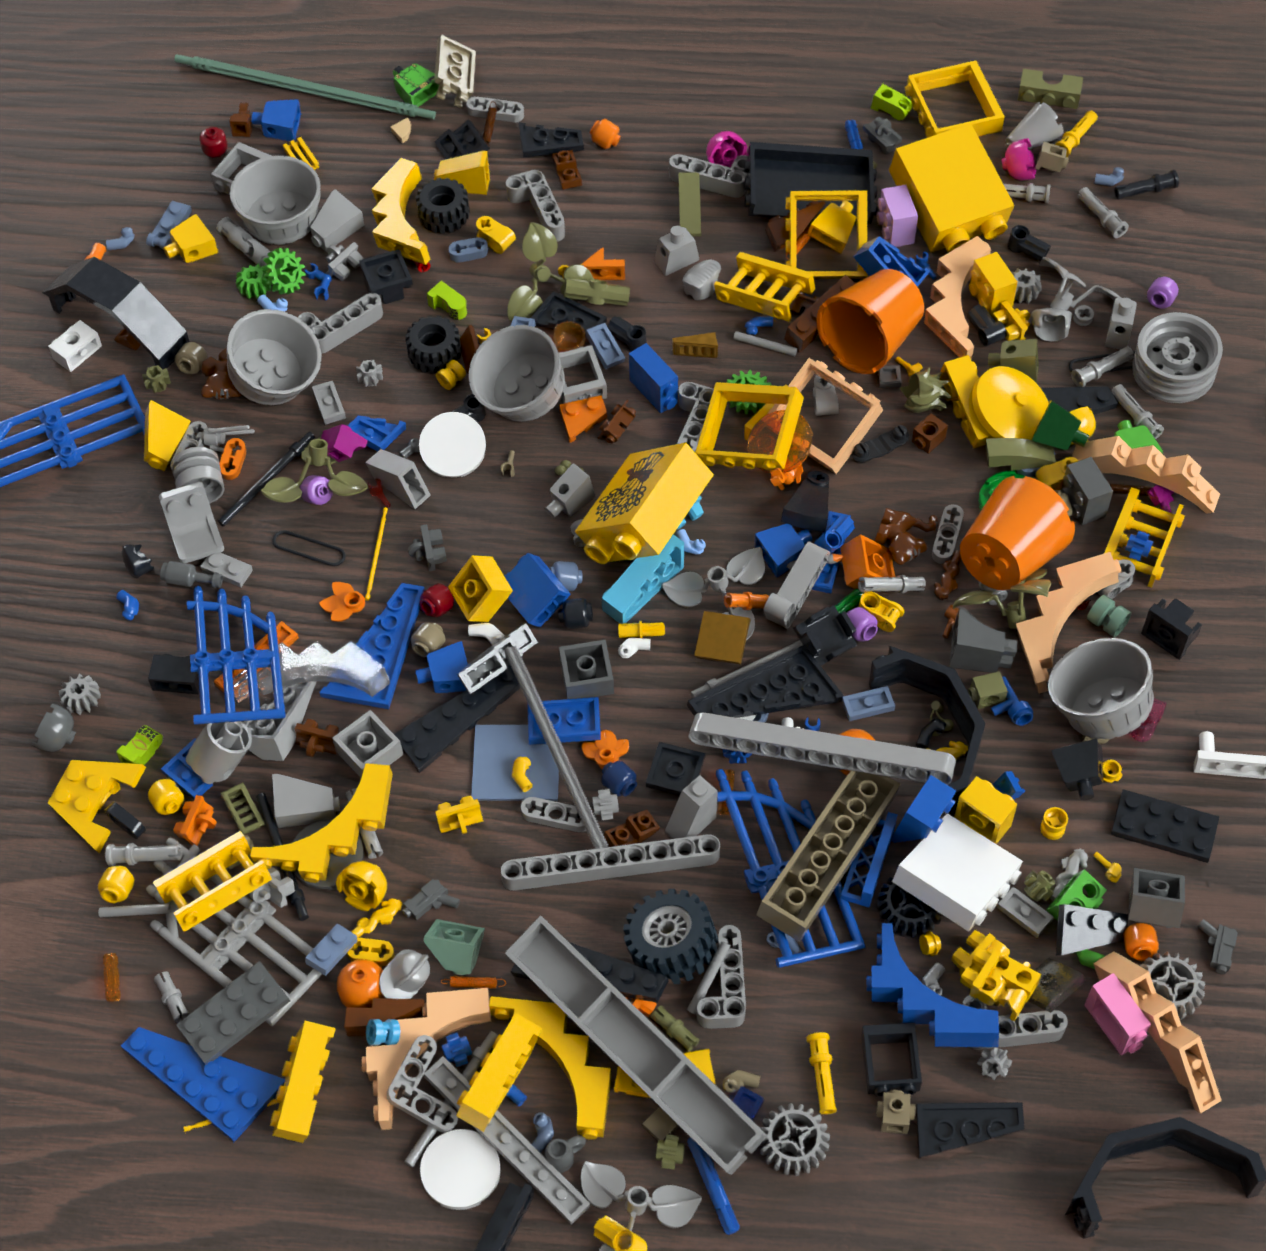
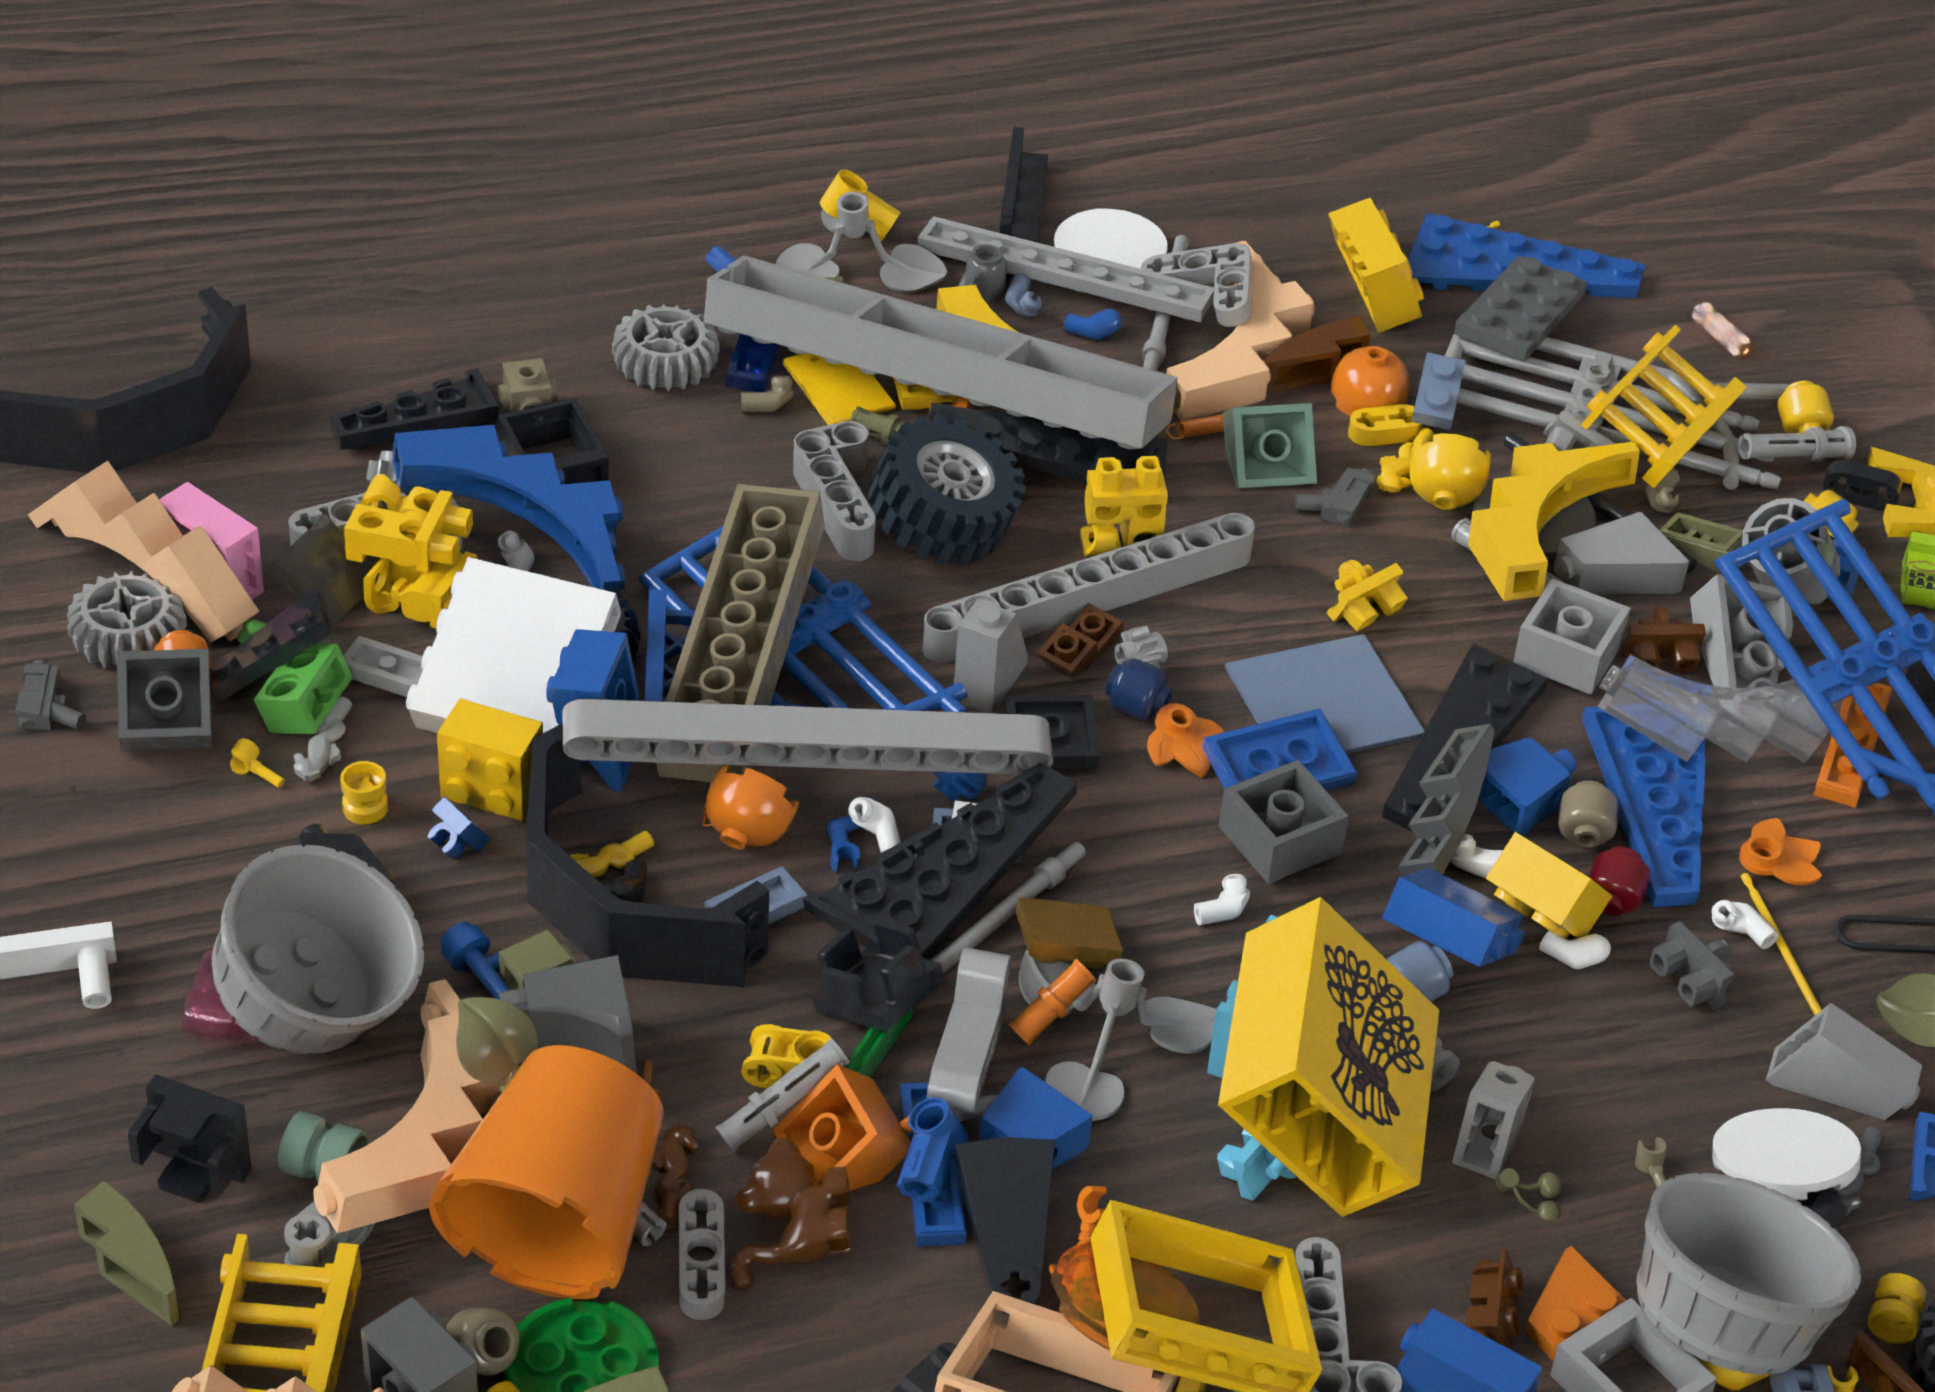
camera: 155 degrees right, 15 degrees down
light grey pin [154,971,190,1023] -> none
orange hips [173,795,217,846] -> none
dark azure wheel [366,1019,400,1046] -> none
light grey piece [379,949,430,999] -> none
blue gear [441,1033,472,1067] -> none
yellow wedge [456,1013,543,1132] -> none
light grey axle [505,646,608,849] -> none
yellow arm [511,756,533,792] -> none
light grey beam [521,797,586,832] -> none
black head [558,598,593,629] -> none
yellow axle [618,621,665,638] -> none
light blue arm [675,529,706,555] -> none
light grey piece [687,941,731,1014] -> none
yellow pin [806,1032,837,1115] -> none
medium lavender head [847,607,878,642] -> none
olive gear [1024,871,1055,901] -> none
black plate [1111,789,1219,863] -> none
blue gear [1125,531,1153,561] -> none
none -> olive slope [74,1180,179,1326]
none -> yellow hips [1080,456,1168,557]
none -> white arm [1711,900,1779,949]

